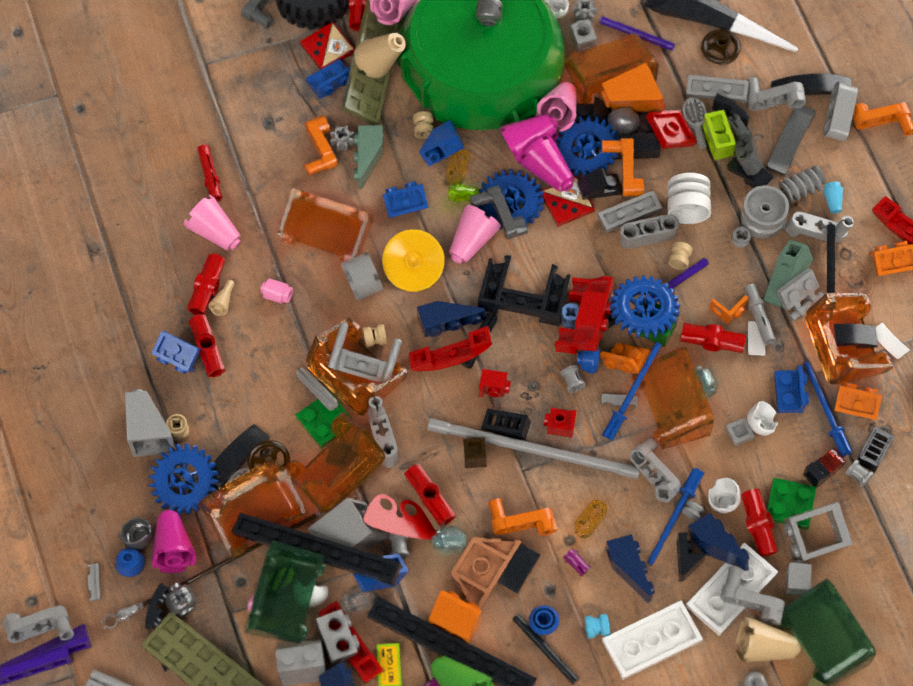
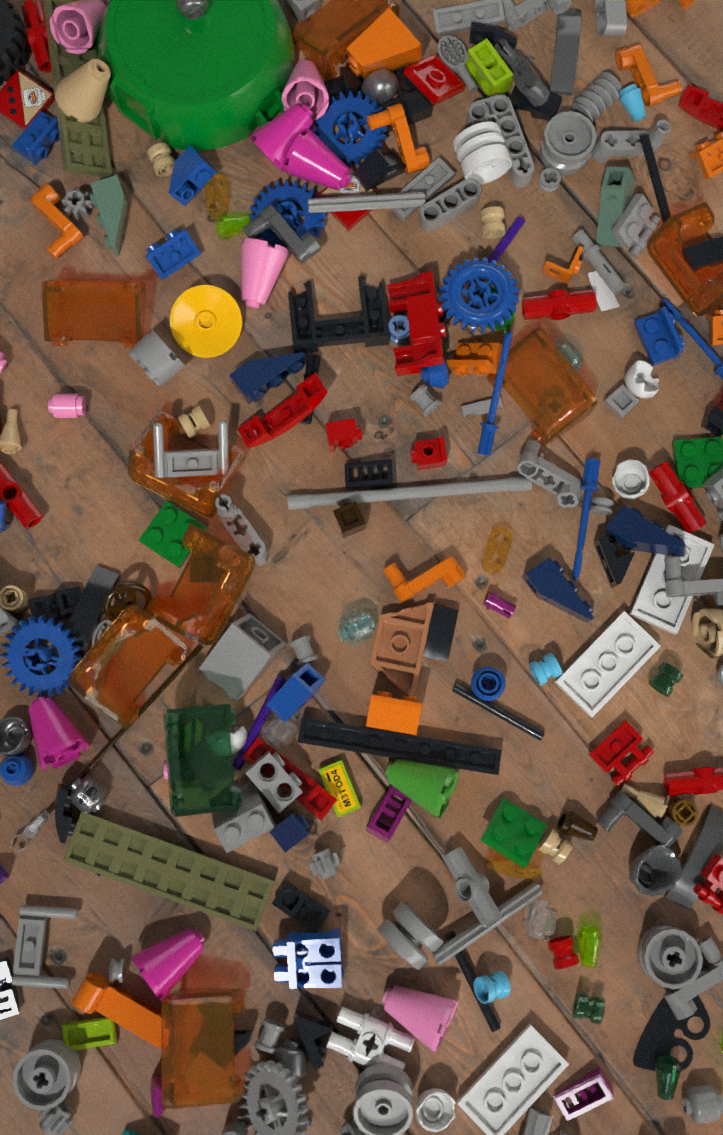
camera: 20 degrees left, 15 degrees up
black plate [231,513,402,586] -> none
light grey axle [296,367,338,411] -> none
piece [363,494,438,540] -> none
red piece [404,464,456,527] -> none
none -> black slope [28,586,81,622]
none -> dark purple bar [232,676,286,771]
none -> light grey axle [308,192,425,213]
none -> light grey beam [466,95,534,188]
none -> orange beam [615,44,682,107]
none -> clear green wheel [648,662,684,697]

